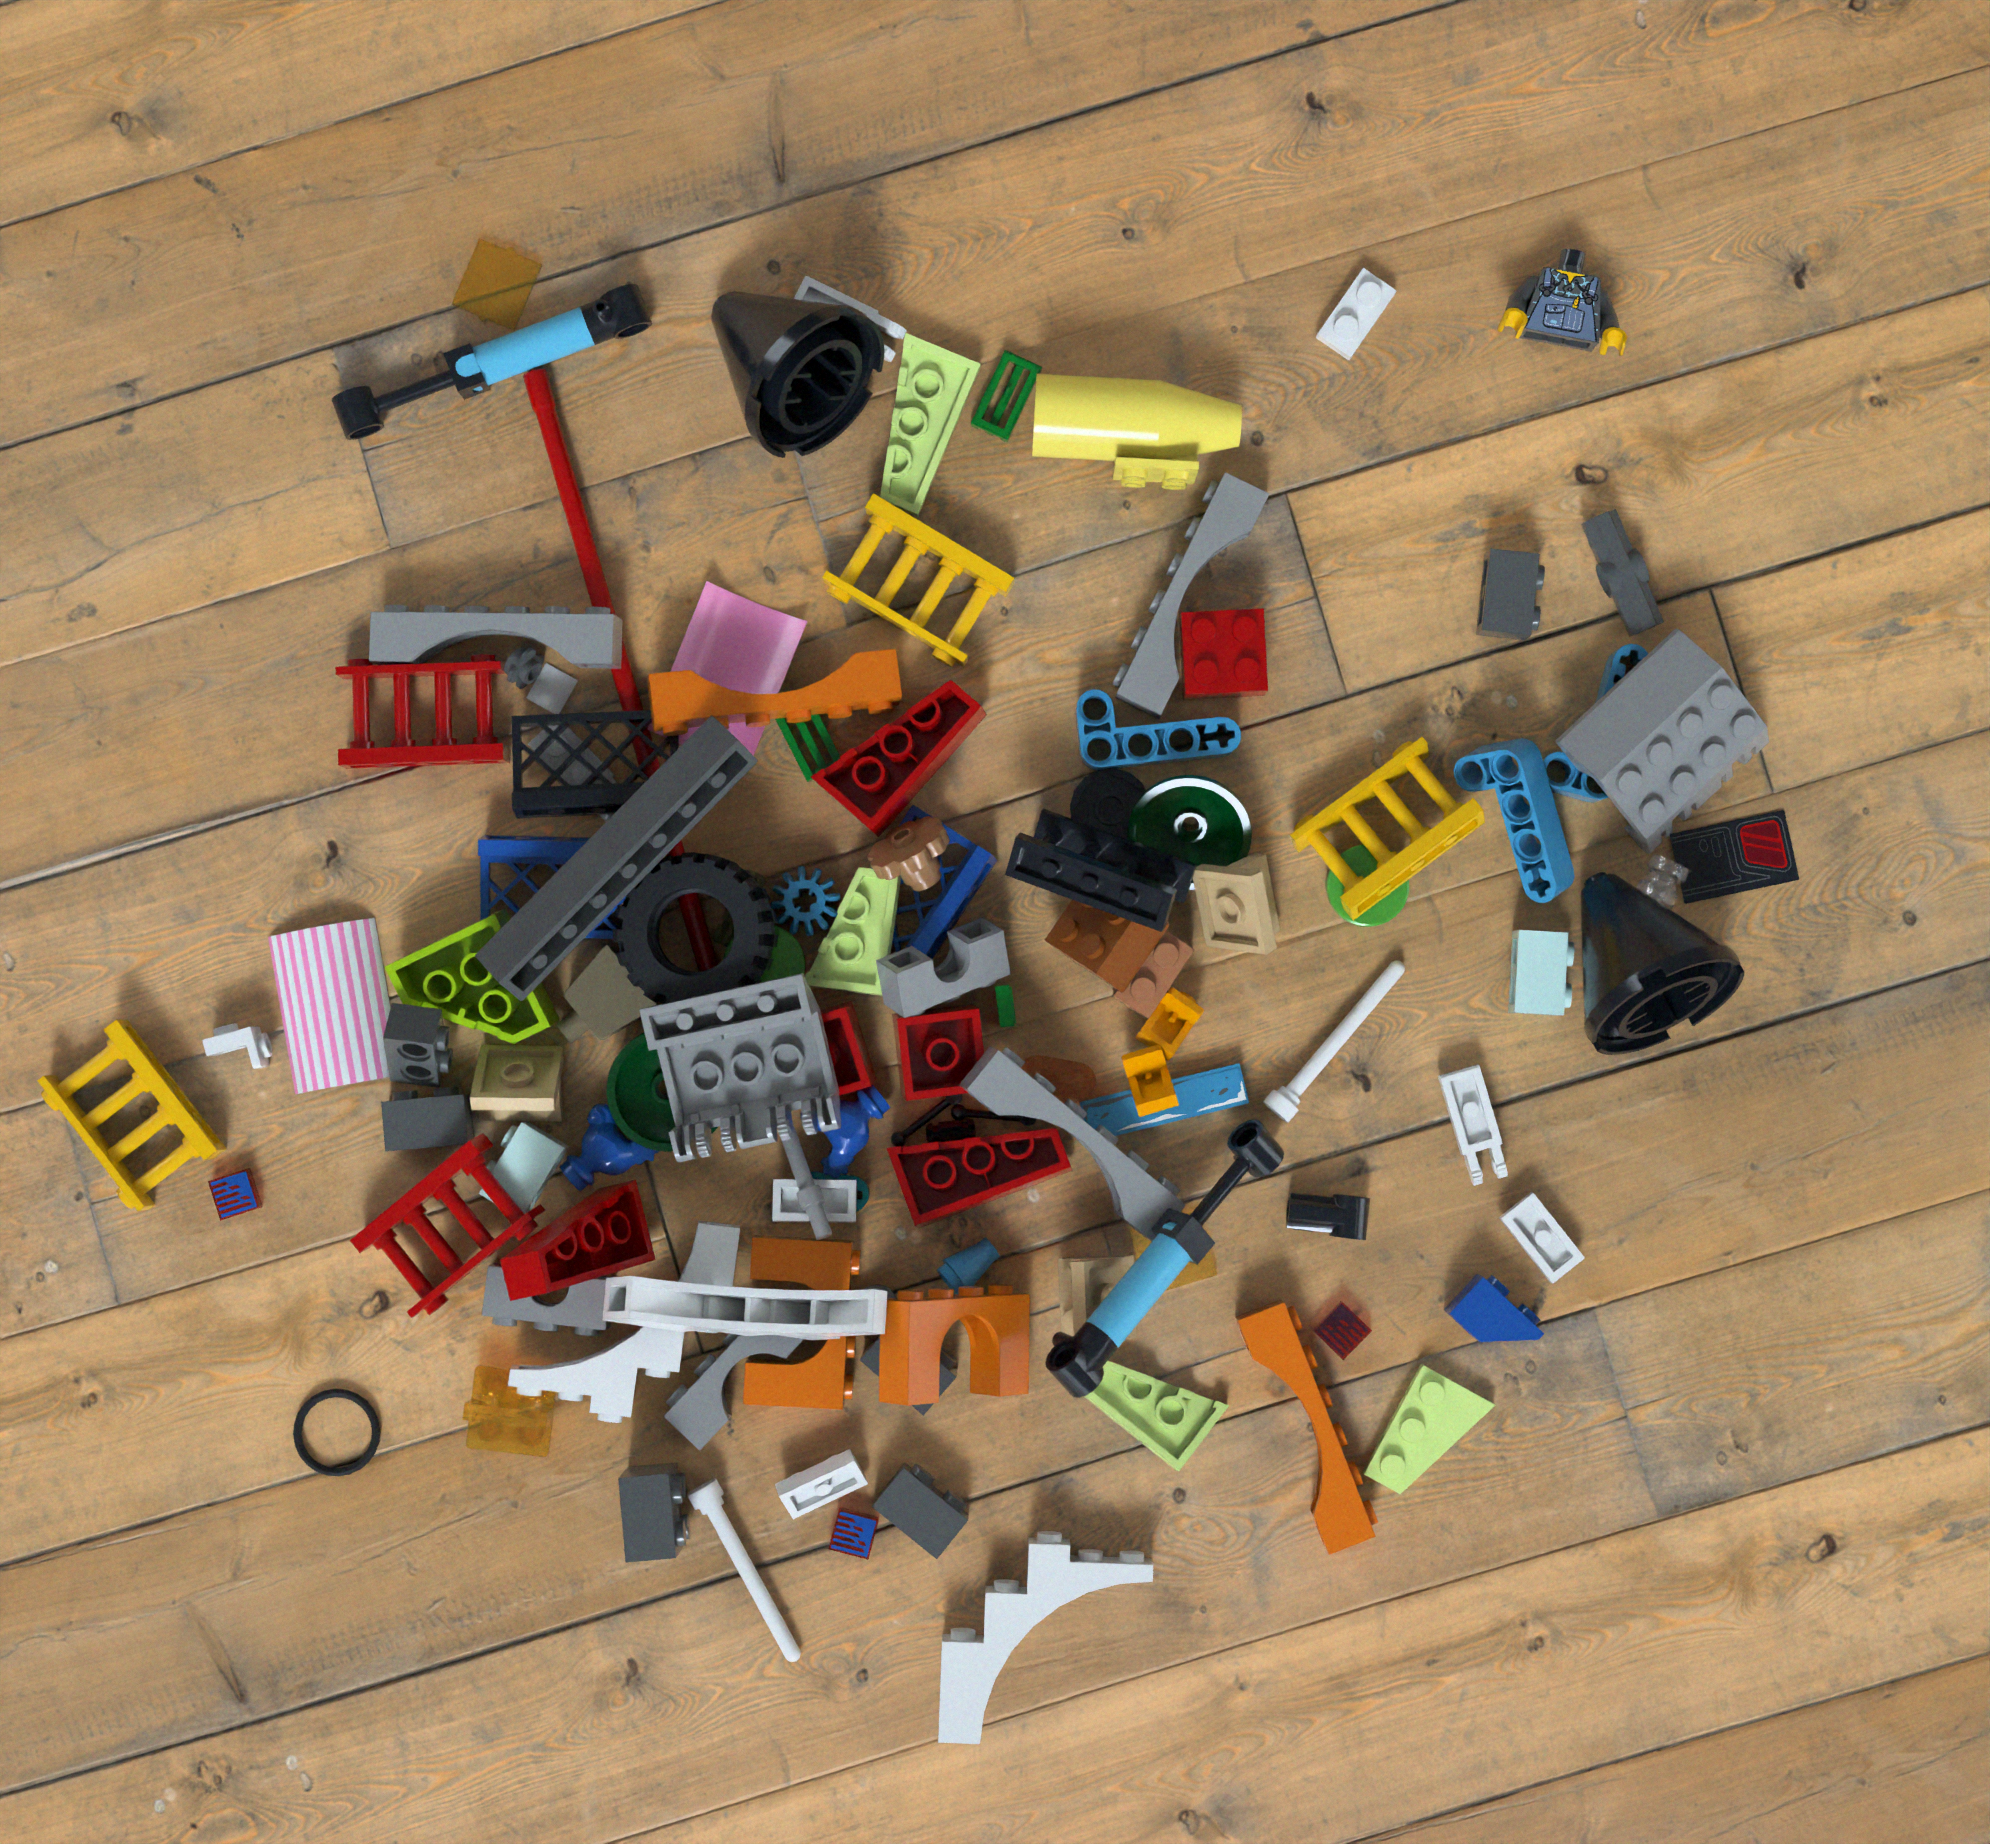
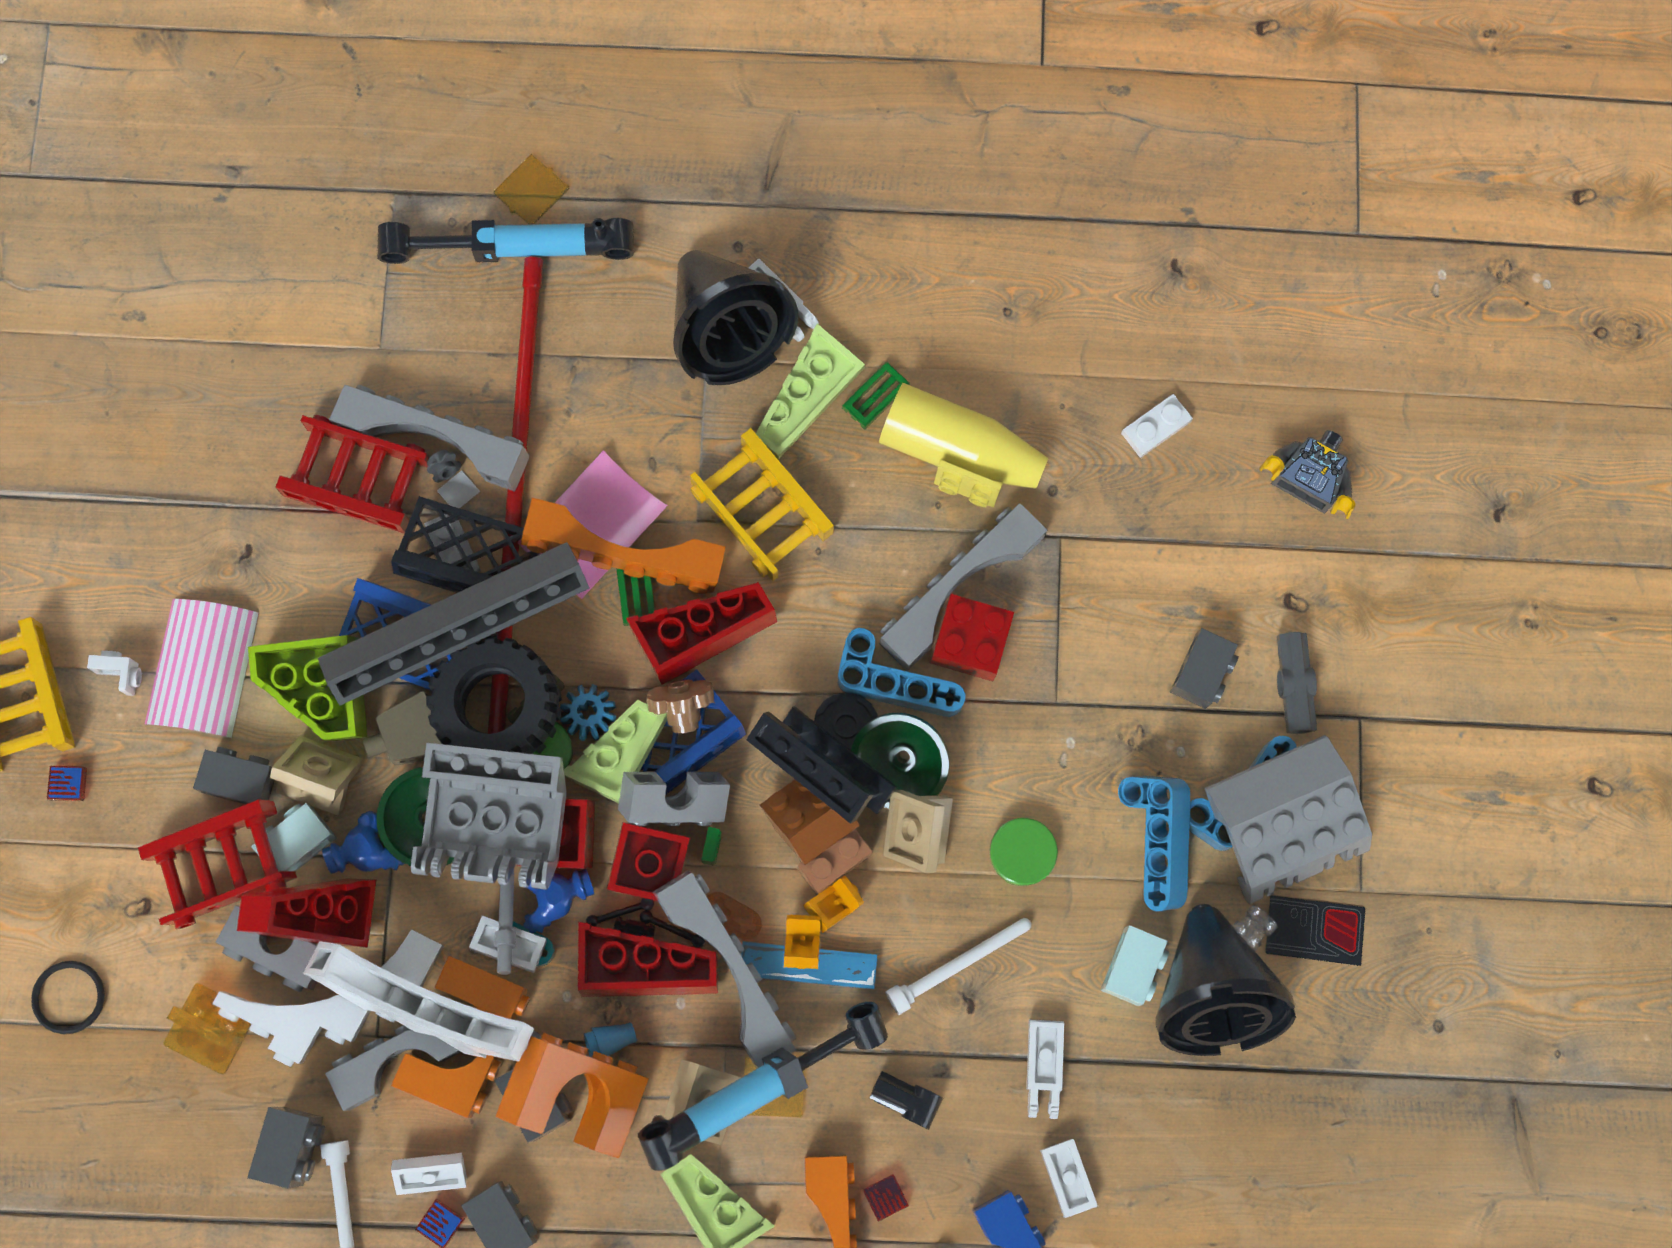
camera: 10 degrees right, 10 degrees down
dark grey brick [383,1003,453,1088] -> none
yellow fence [1290,737,1485,921] -> none

